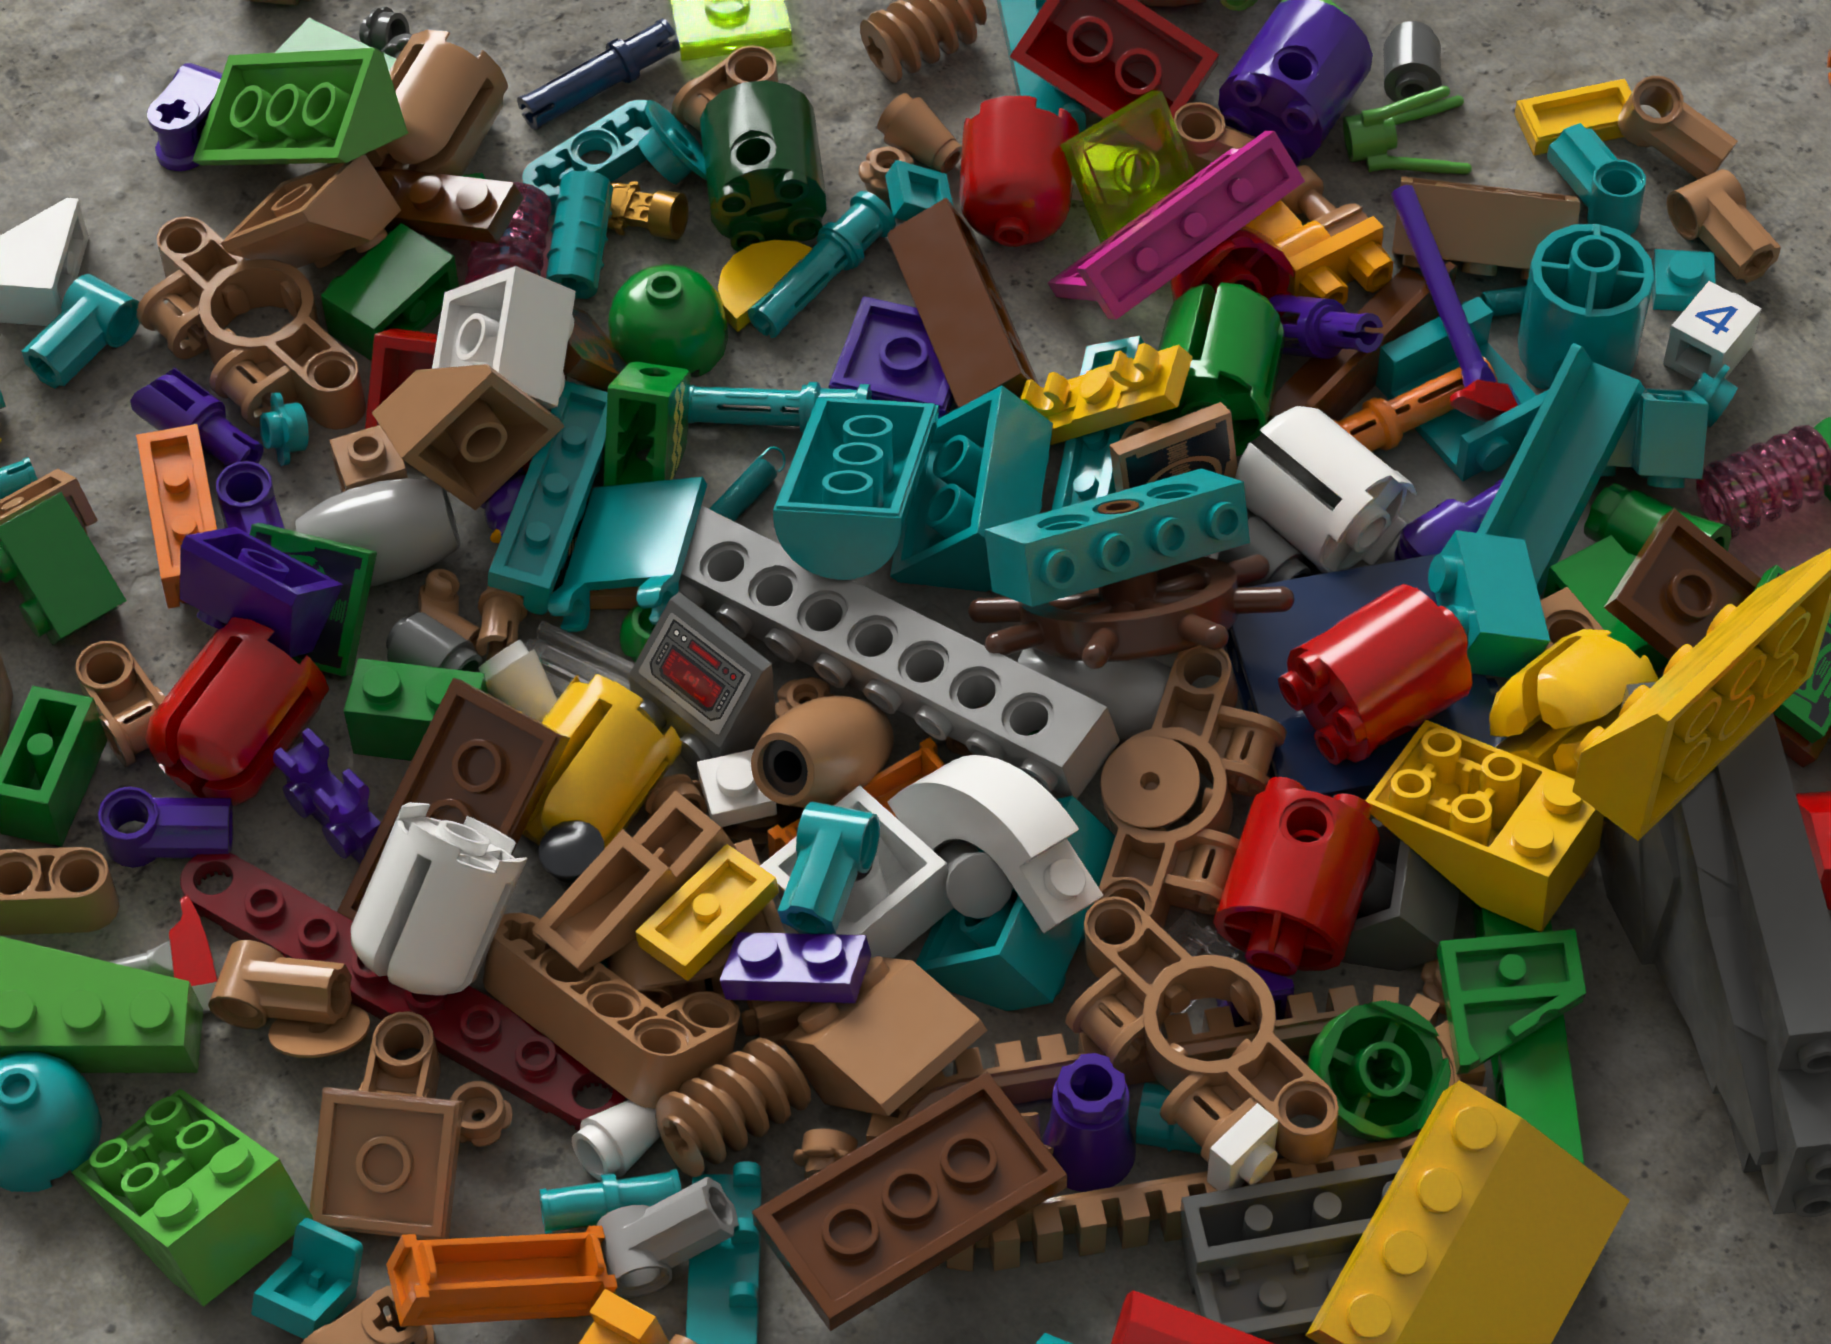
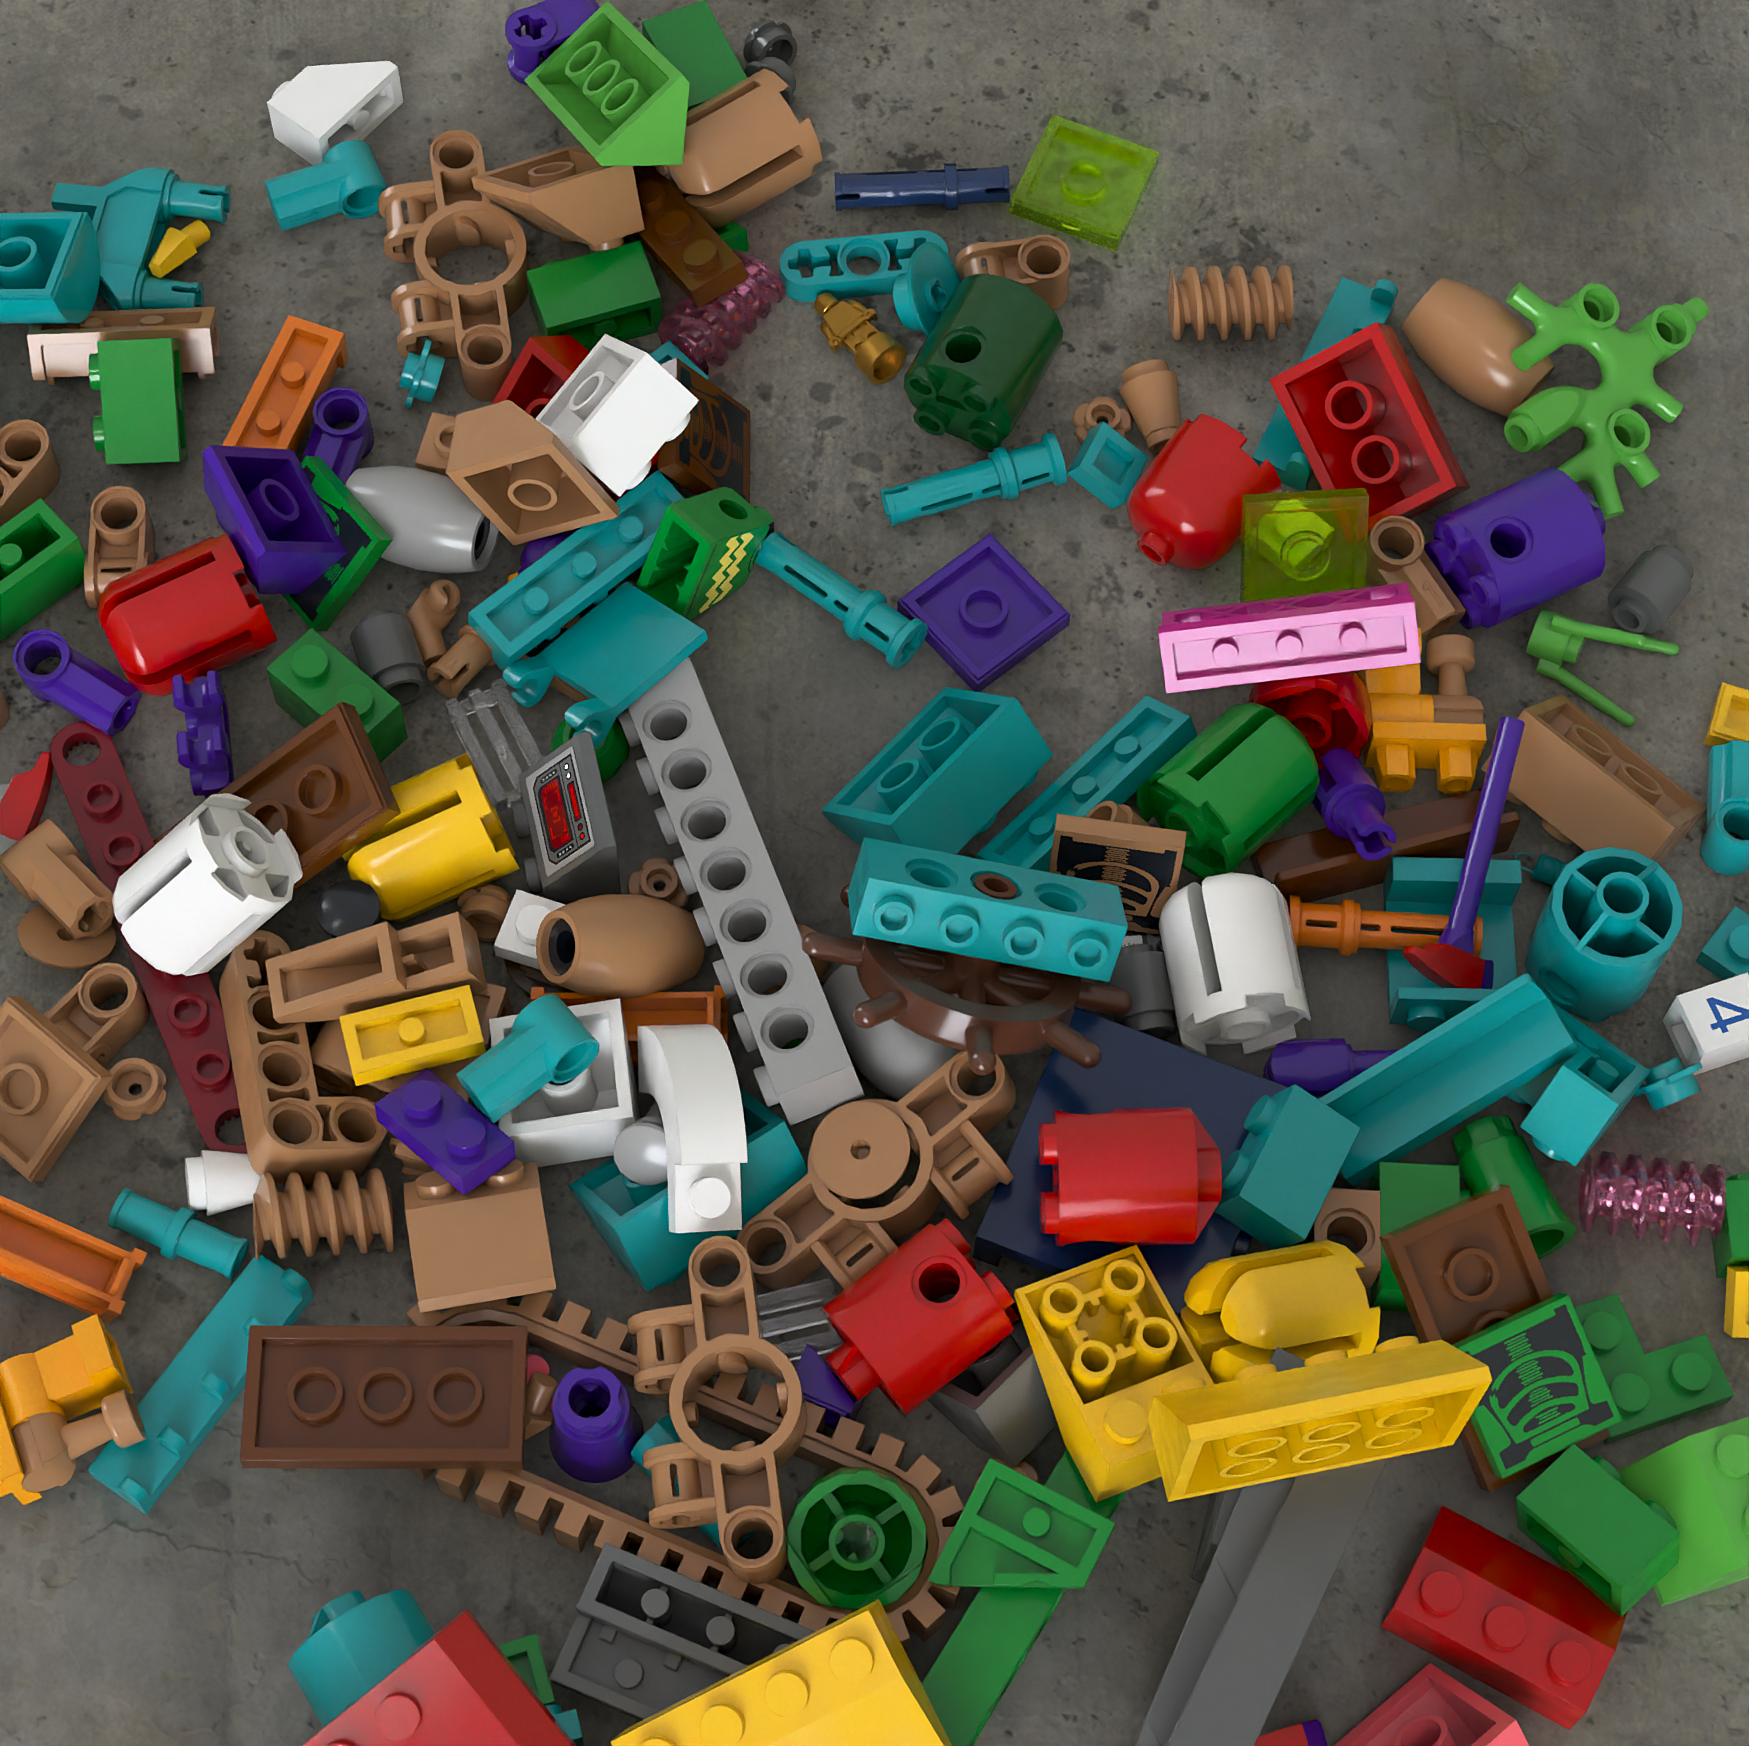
camera: 30 degrees right, 10 degrees up
dark purple arm [130,368,264,467] -> none
white cone [478,640,557,722] -> none
teal axle [545,171,614,299] -> none
light grey piece [597,1177,739,1298] -> none
green cylinder [608,264,728,376] -> none
teal piece [709,446,786,522] -> none
yellow tile [718,239,812,332] -> none
teal brick [773,397,939,580] -> none
medium nougat plate [793,1129,858,1179] -> none
reddish brown panel [887,198,1040,408] -> none
yellow plate [1020,343,1193,445] -> none
white plate [1207,1103,1279,1191] -> none

